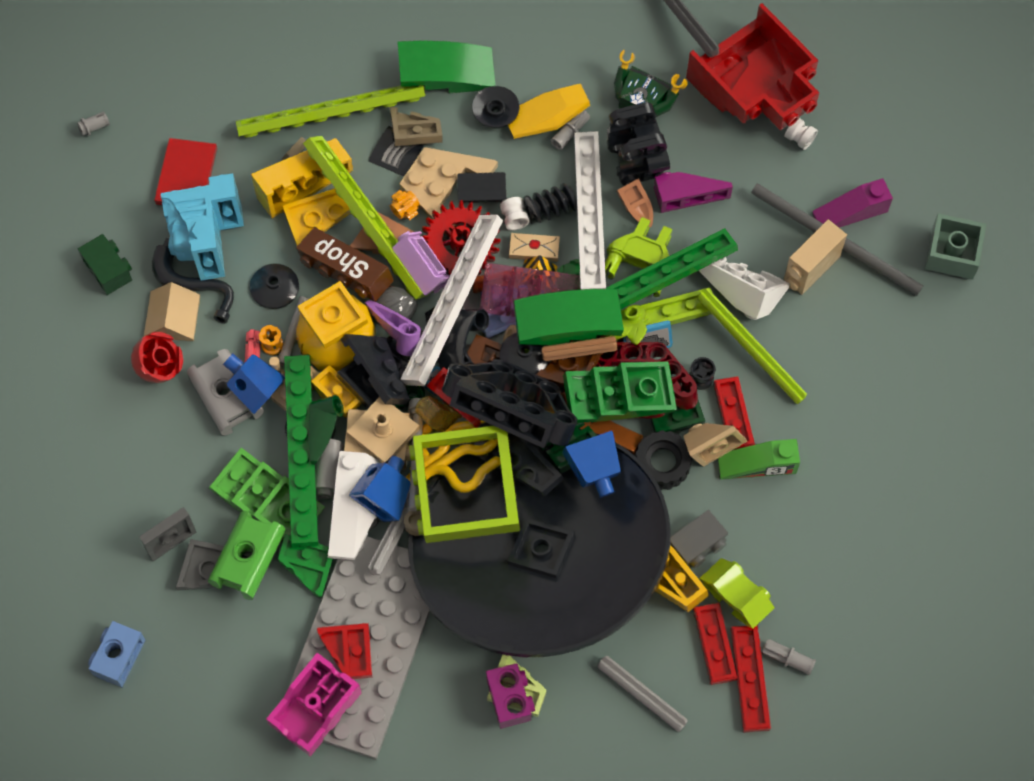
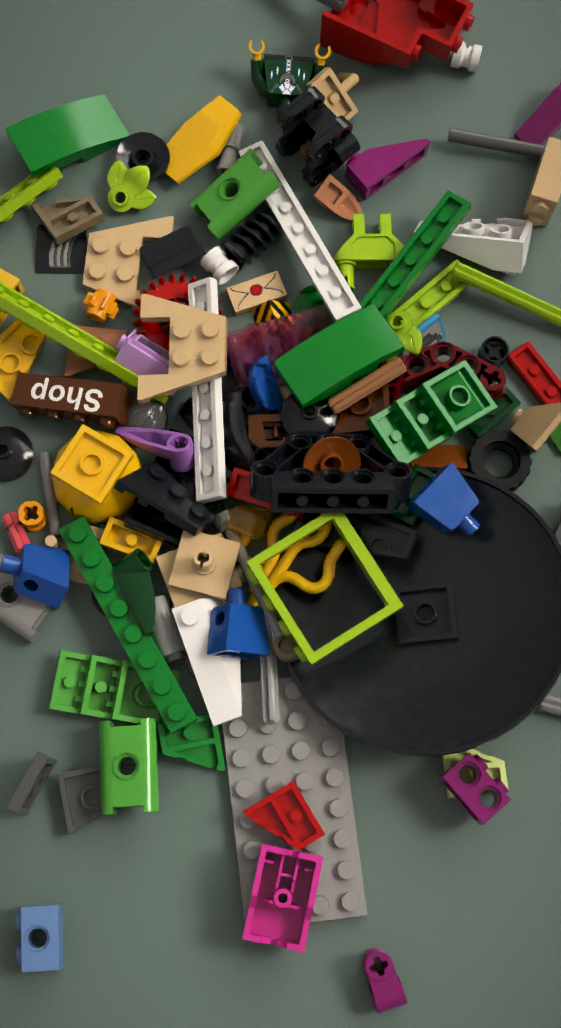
camera: 30 degrees left, 10 degrees up
none -> lime plate [107,160,157,213]
none -> tan wing [137,294,227,404]
none -> bright green piece [189,148,282,240]
none -> blue plate [248,355,284,411]
none -> dark orange dish [303,436,361,472]
none -> tan plate [306,67,359,121]

